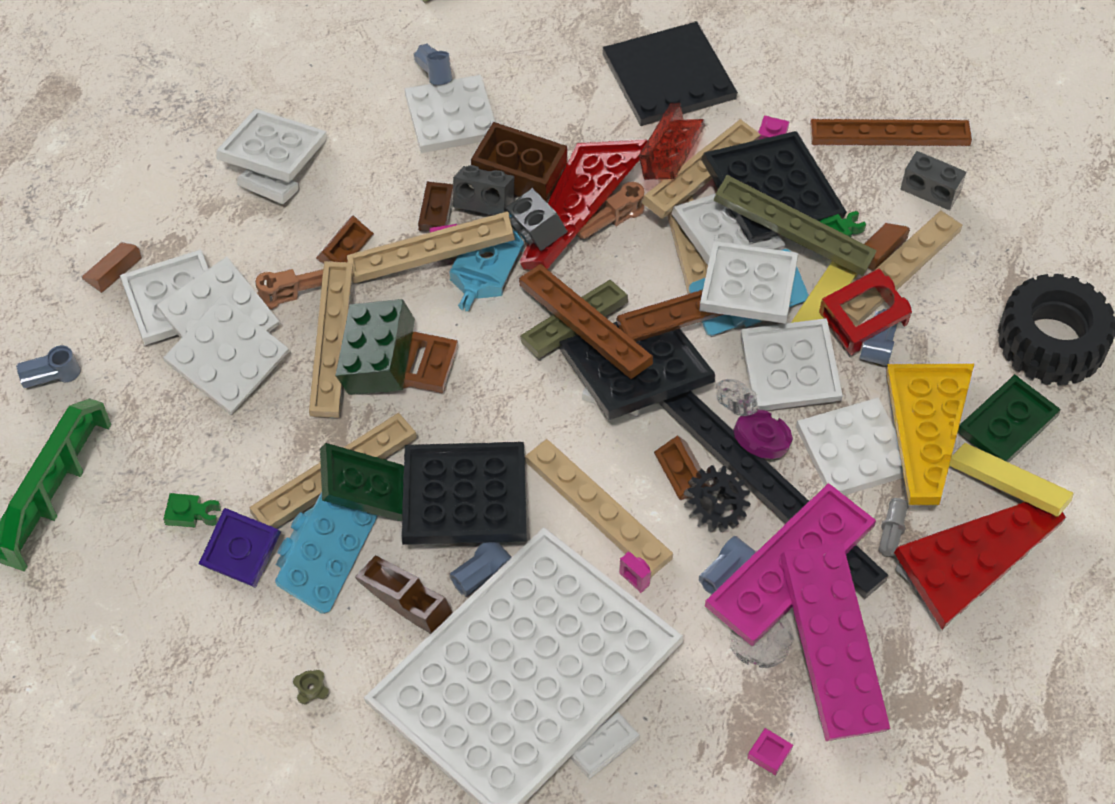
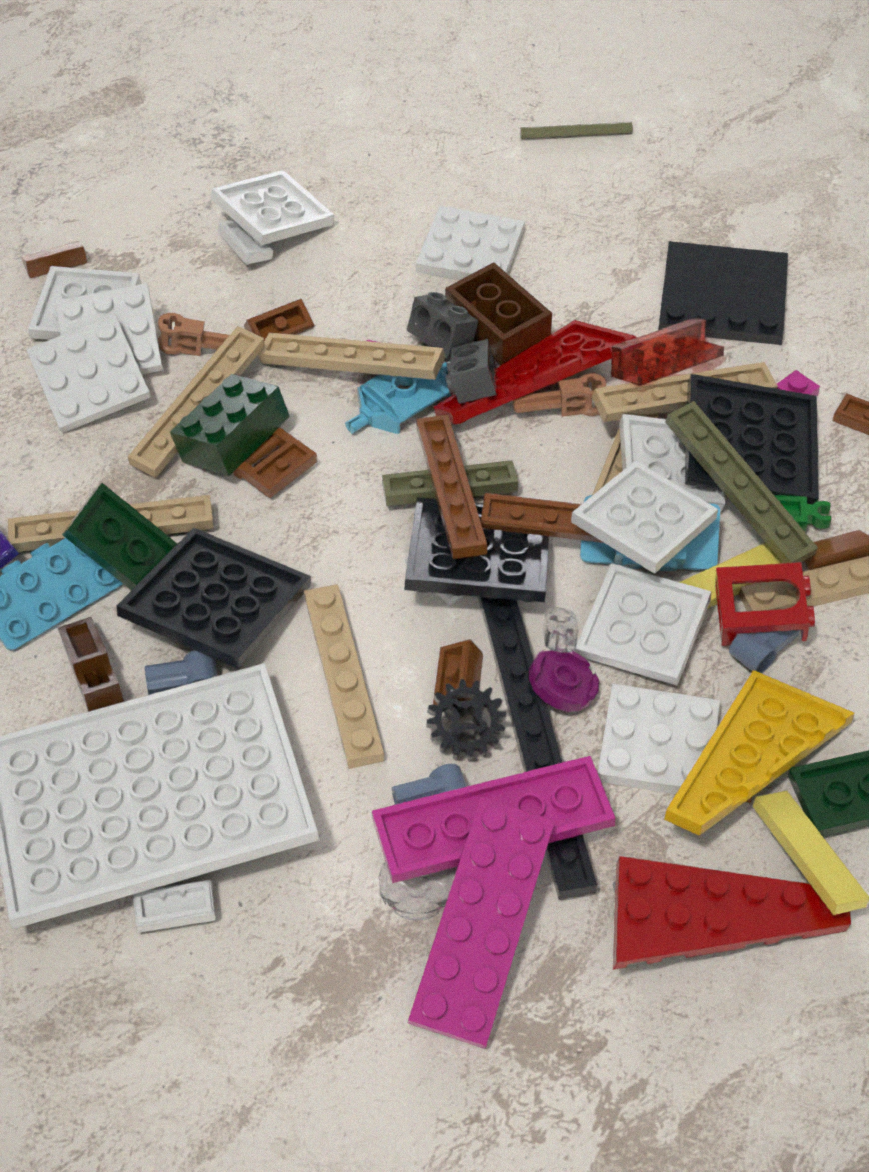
camera: 30 degrees right, 5 degrees down
sand blue piece [414,44,452,85] -> none
reddish brown plate [418,181,453,232] -> none
dark pink plate [619,551,651,593] -> none
dark pink plate [747,728,793,776] -> none
light grey axle [879,498,909,557] -> none

